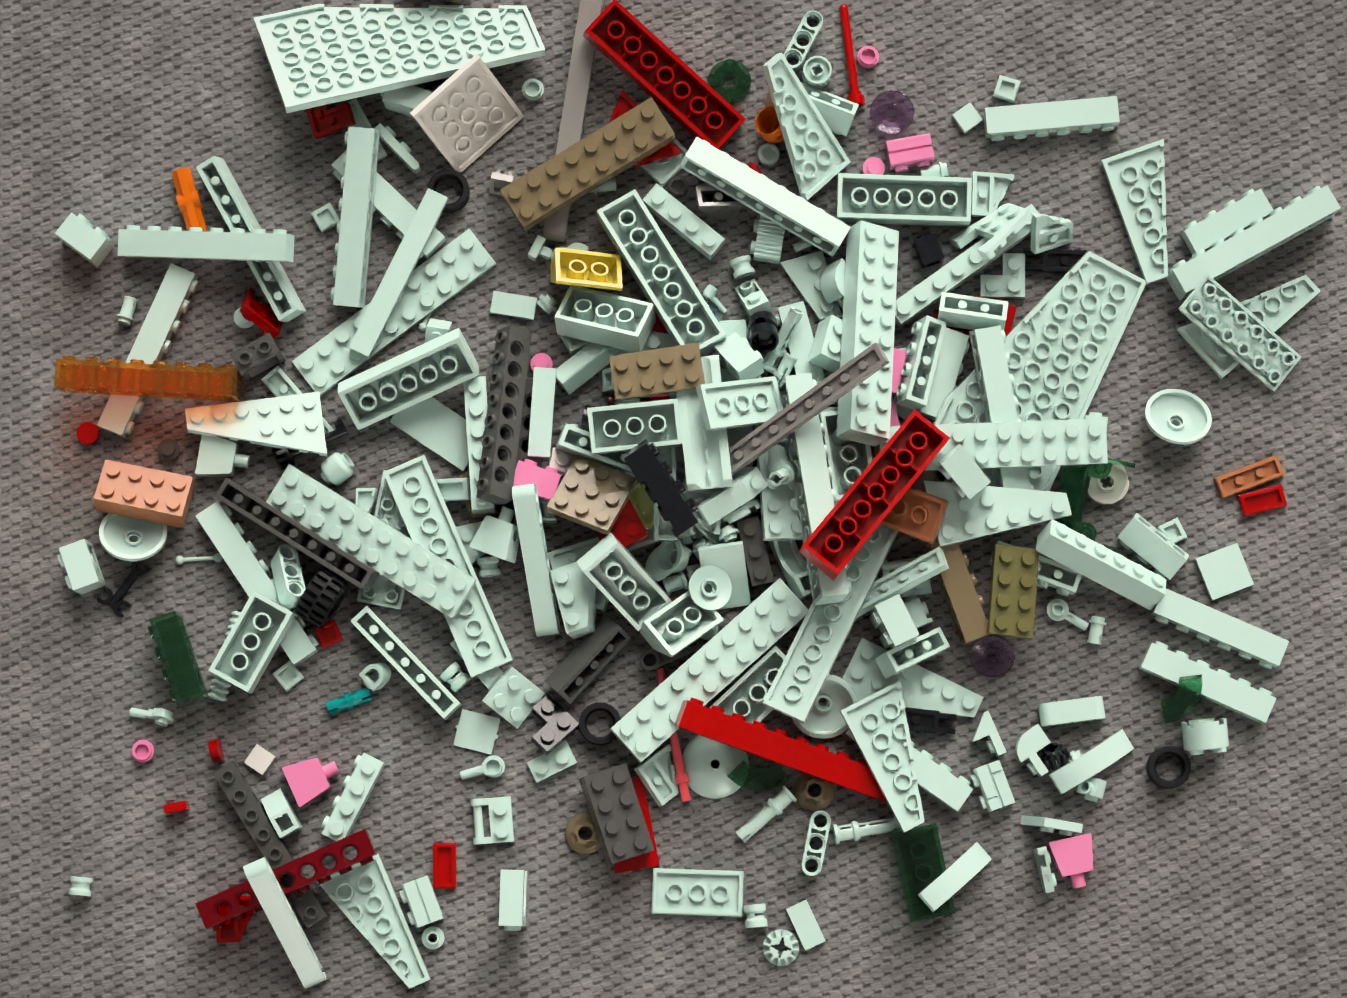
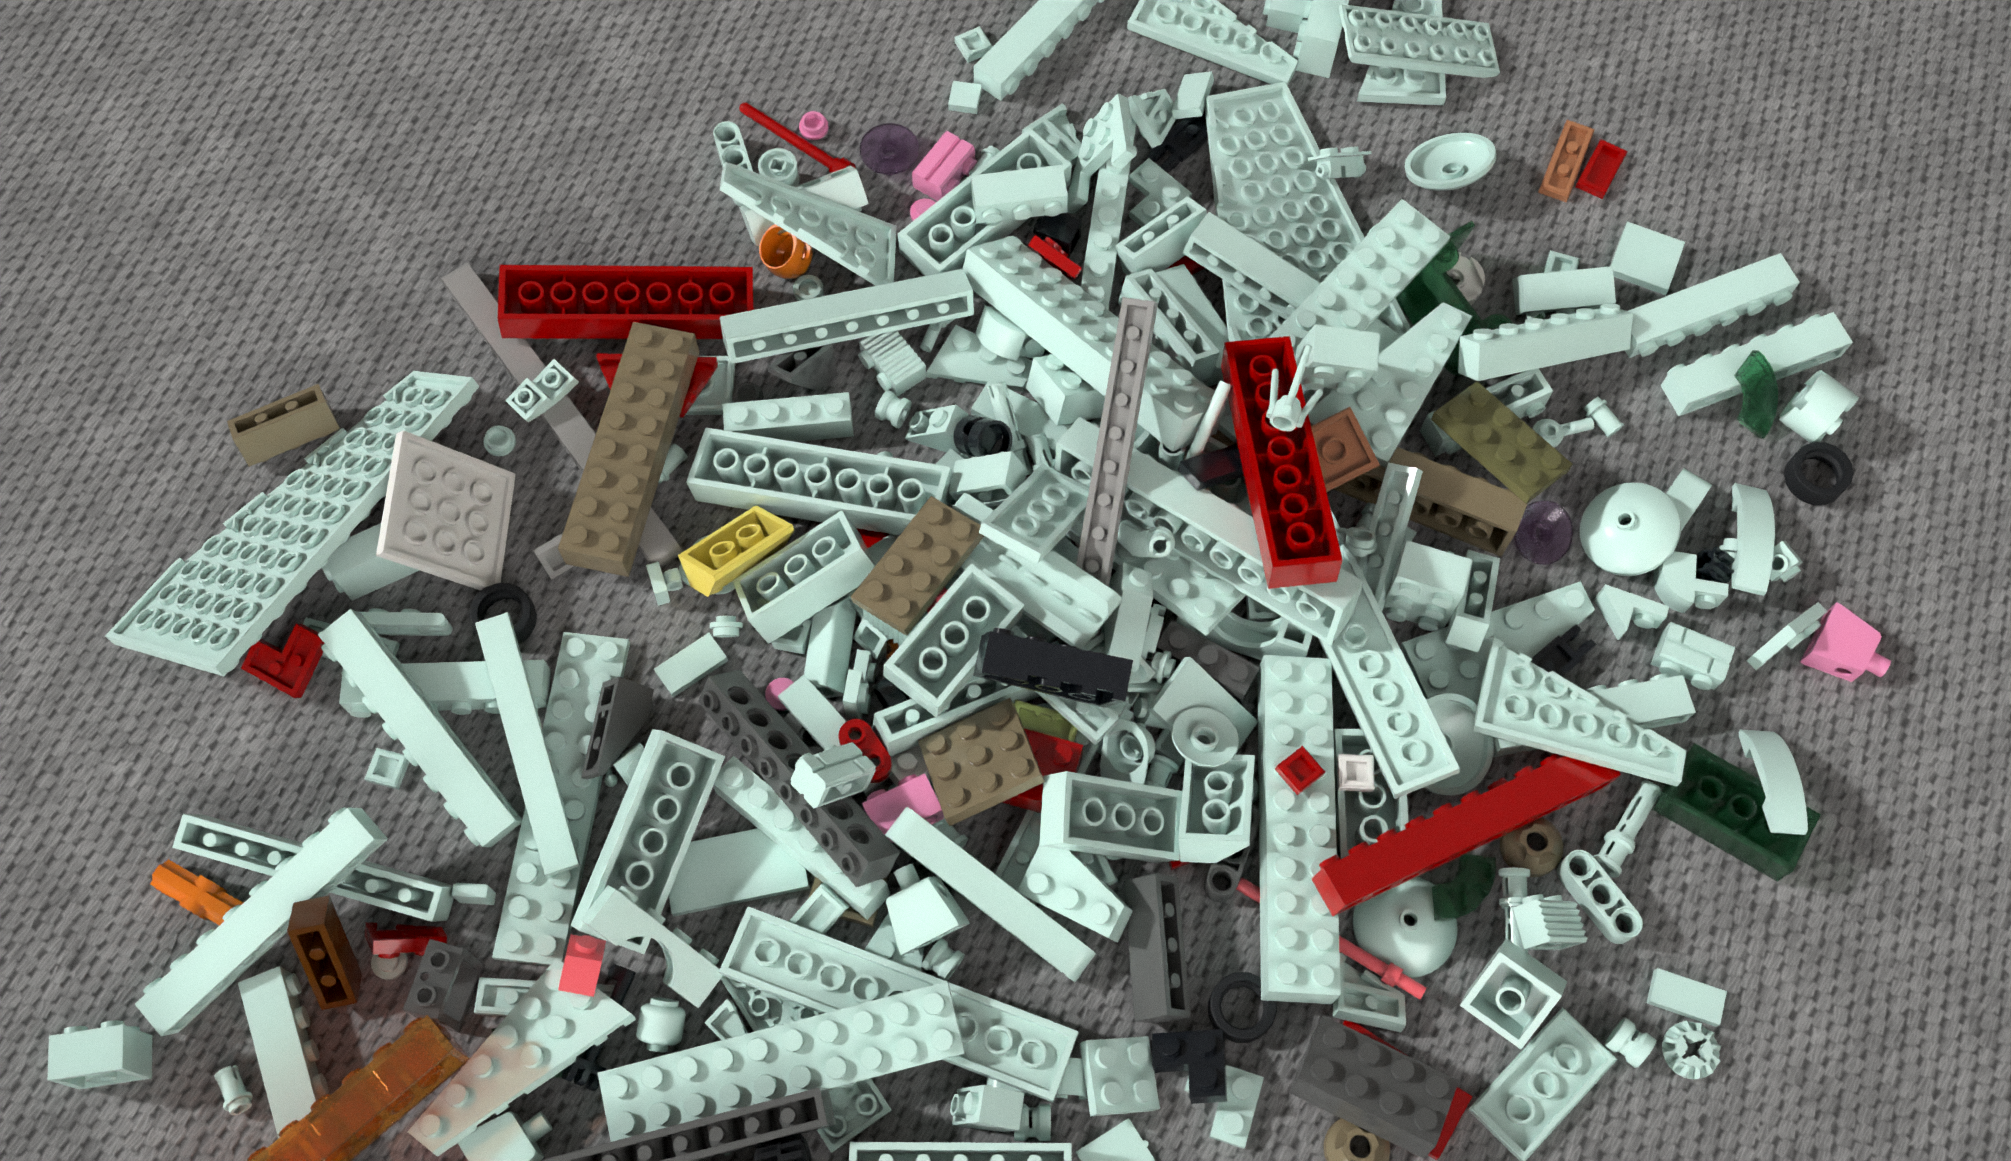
camera: 45 degrees left, 15 degrees down
clear green plate [707,59,751,104] -> none
light aqua wing [1033,846,1057,893] -> none
none -> reddish brown brick [287,895,362,1010]
none -> light aqua tile [451,883,496,905]
none -> light aqua slope [505,359,579,422]
none -> coral brick [558,934,606,997]
none -> dark grey slope [581,677,654,780]
none -> light aqua arch [581,885,723,1008]
none -> light aqua brick [790,742,876,808]
none -> red plate [838,719,892,783]
none -> light aqua plate [843,649,877,721]
none -> light aqua slope [950,1085,1024,1132]
none -> light aqua brick [971,165,1068,224]
none -> red wing [1028,235,1082,279]
none -> light aqua tile [1172,71,1214,119]
none -> black tile [1177,444,1244,491]
none -> light aqua bar [1185,381,1232,460]
none -> light aqua plant [1266,344,1323,431]
none -> red tile [1275,746,1325,796]
none -> light aqua hinge [1308,146,1371,180]
none -> light aqua plate [1335,527,1378,557]
none -> white tile [1337,754,1375,792]
none -> light aqua brick [1460,938,1567,1049]
none -> light aqua brick [1512,894,1588,950]
none -> light aqua dish [1580,483,1681,576]

